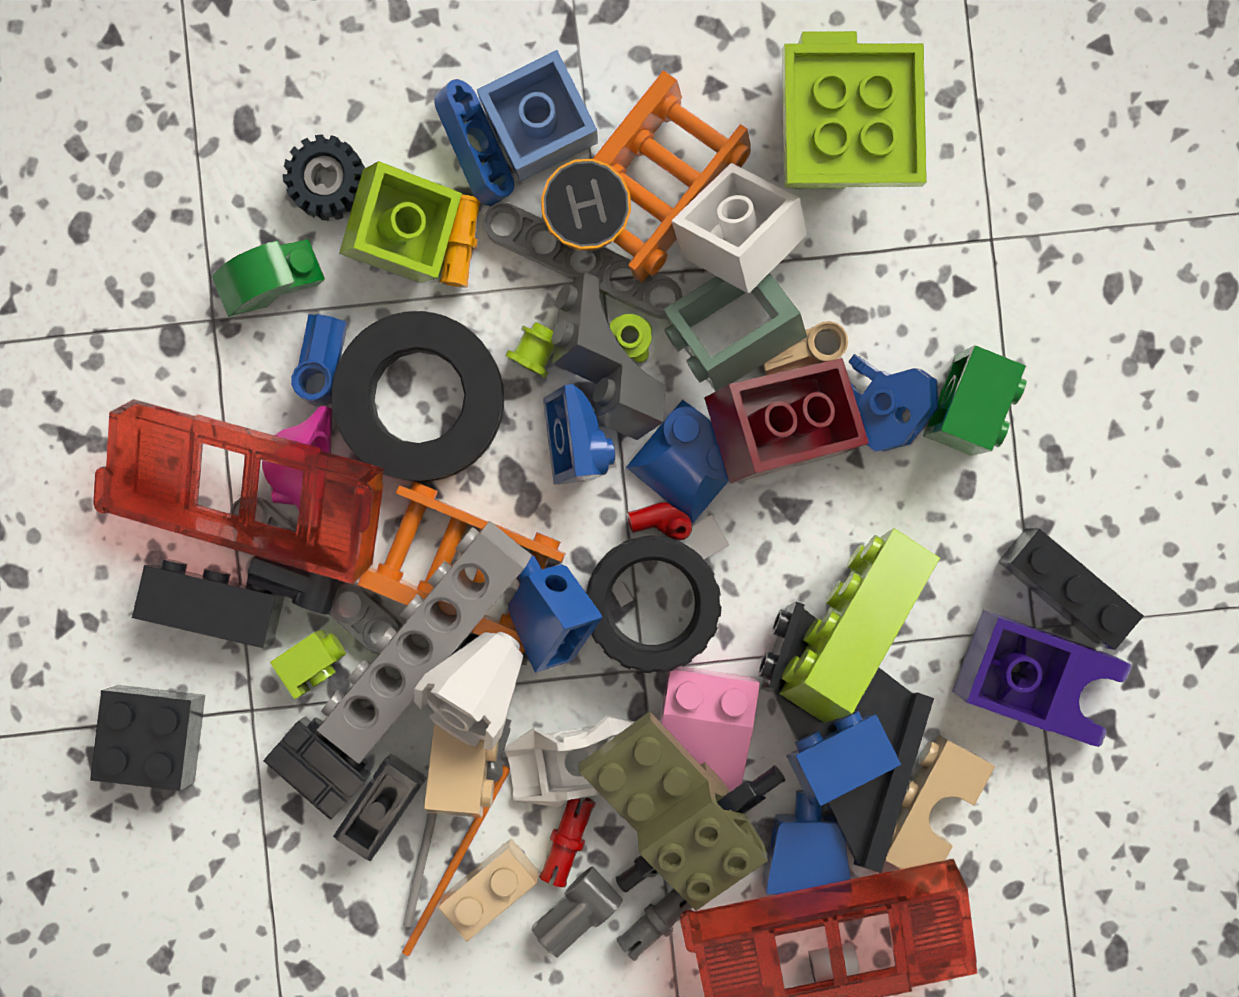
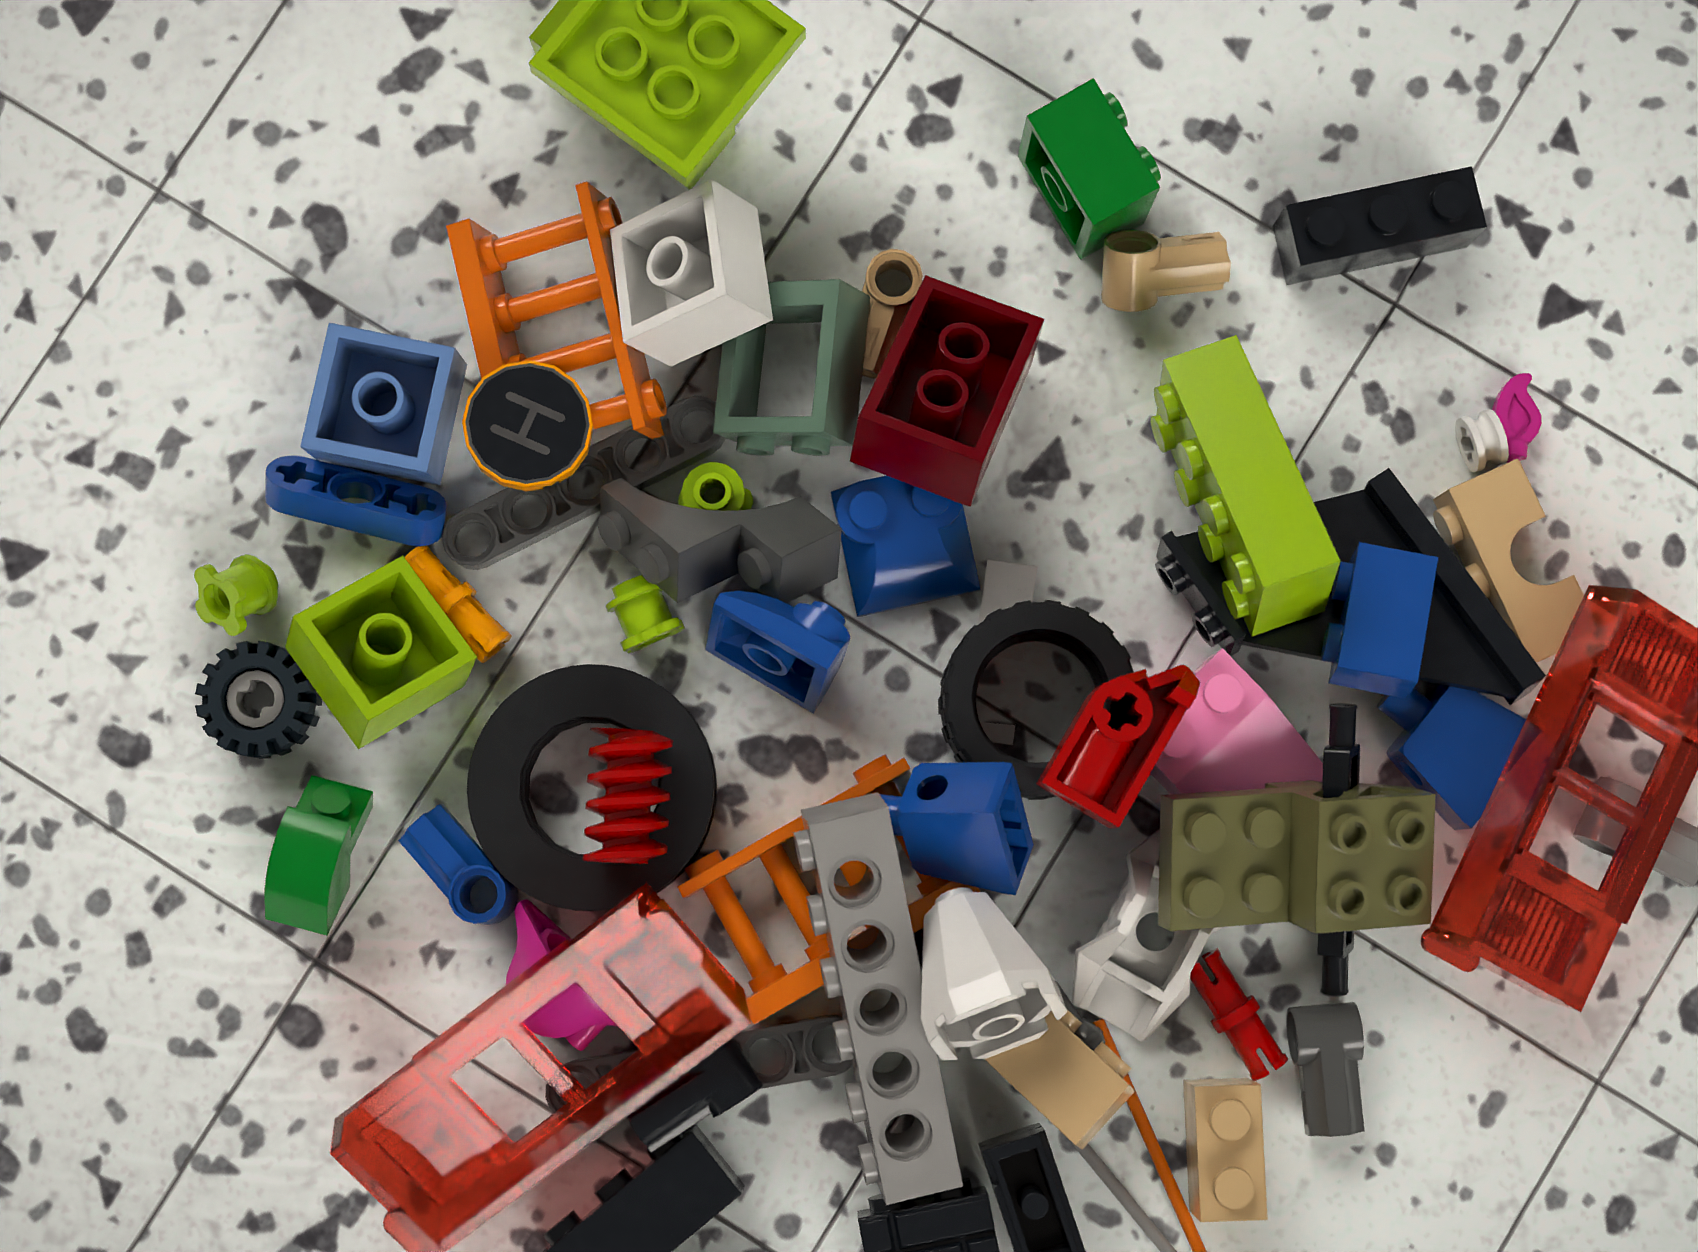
camera: 50 degrees left, 5 degrees down
lime brick [270,629,346,700] -> none
dark grey pin [616,889,692,961] -> none
red arm [626,502,692,541] -> none
blue hinge [848,354,938,452] -> none
dark purple brick [952,609,1132,747] -> none
none -> lime brick [194,554,278,636]
none -> red piece [582,728,673,864]
none -> red piece [1036,664,1200,829]
none -> tan piece [1101,230,1231,312]
none -> white bush [1455,409,1509,472]
none -> dark pink piece [1492,373,1542,463]

